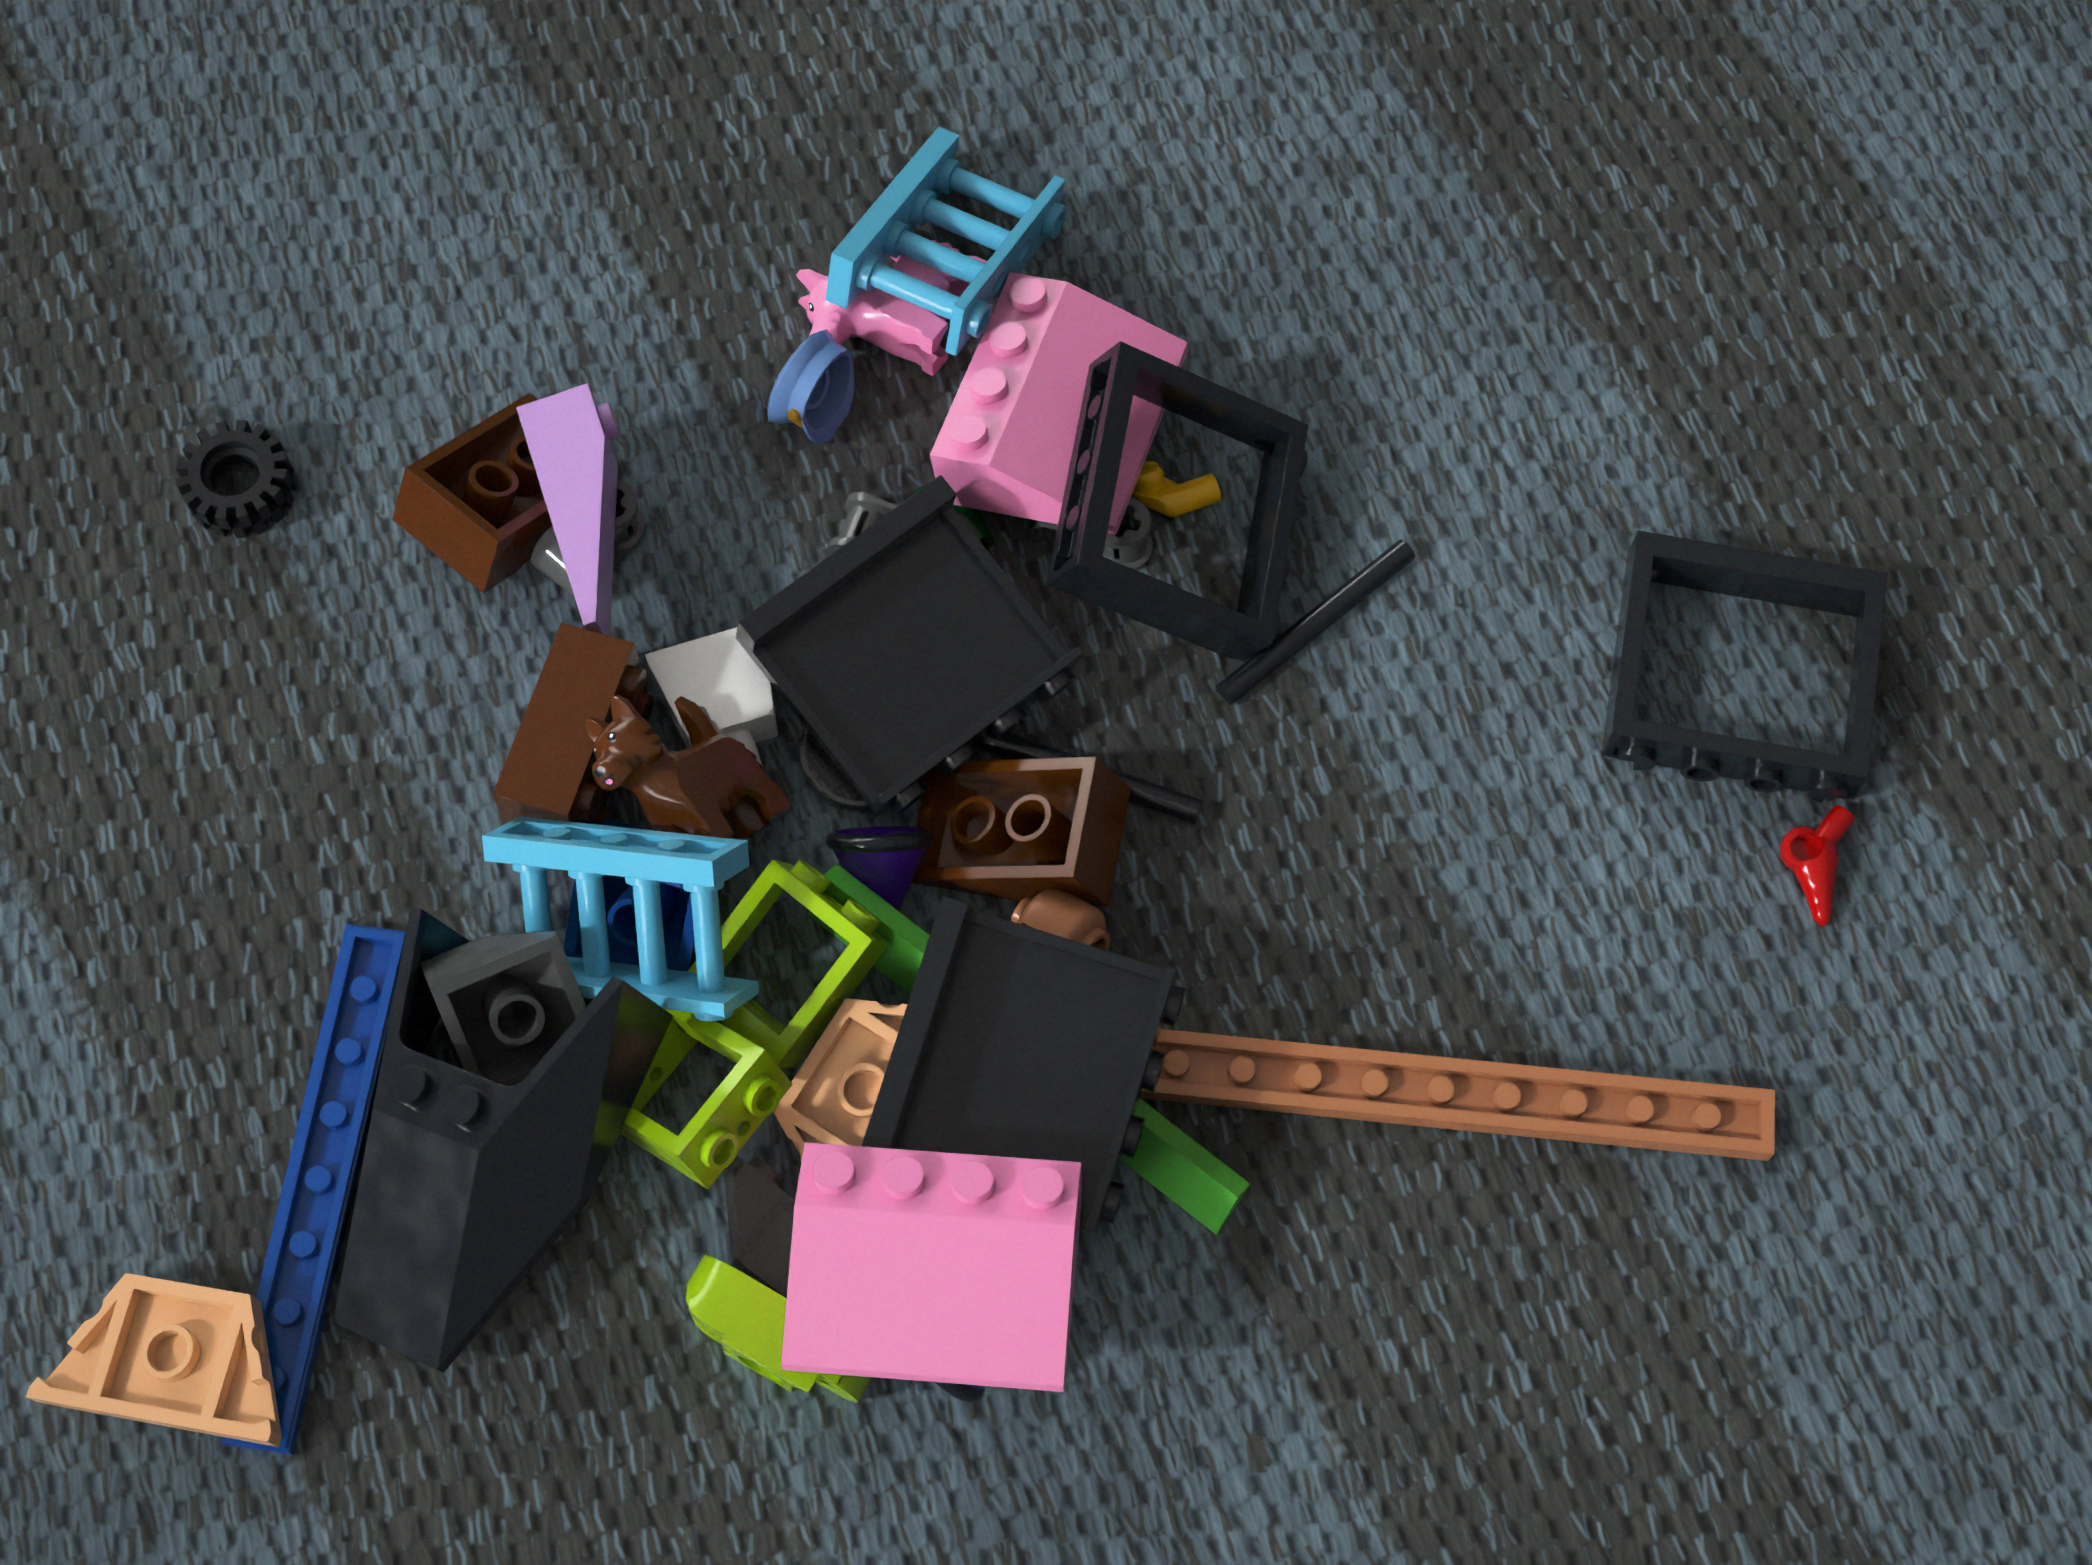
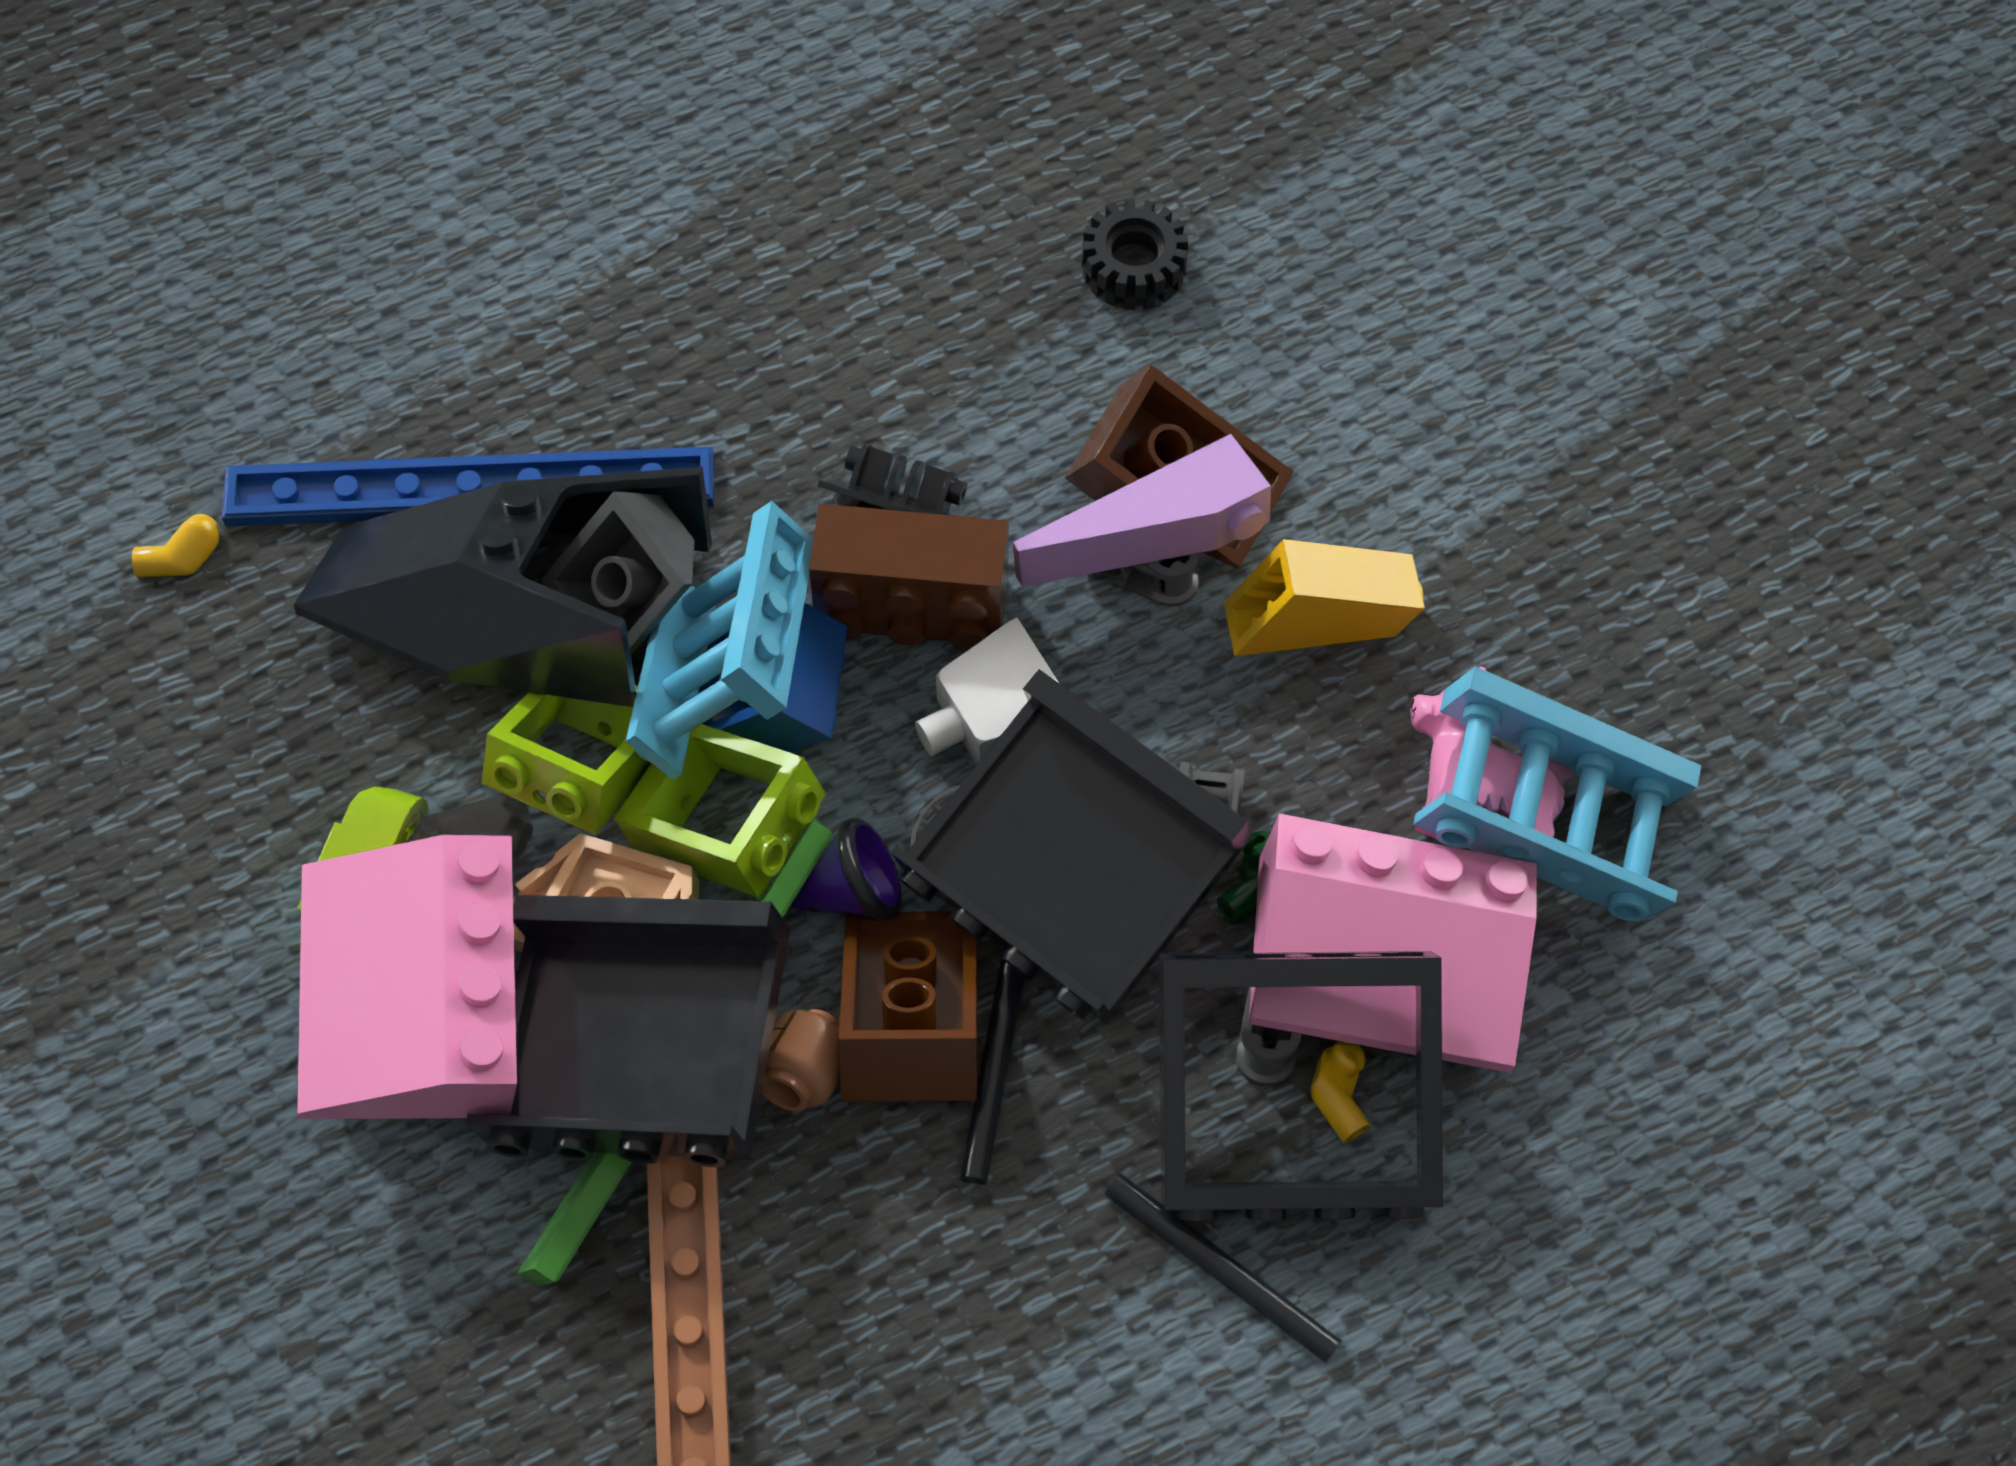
camera: 80 degrees right, 5 degrees down
light nougat wing [26,1273,282,1447] -> none
reddish brown animal [585,695,792,840] -> none
medium blue piece [767,329,855,444] -> none
none -> yellow arm [132,514,219,578]
none -> black hinge [817,444,968,516]
none -> yellow slope [1224,539,1425,657]

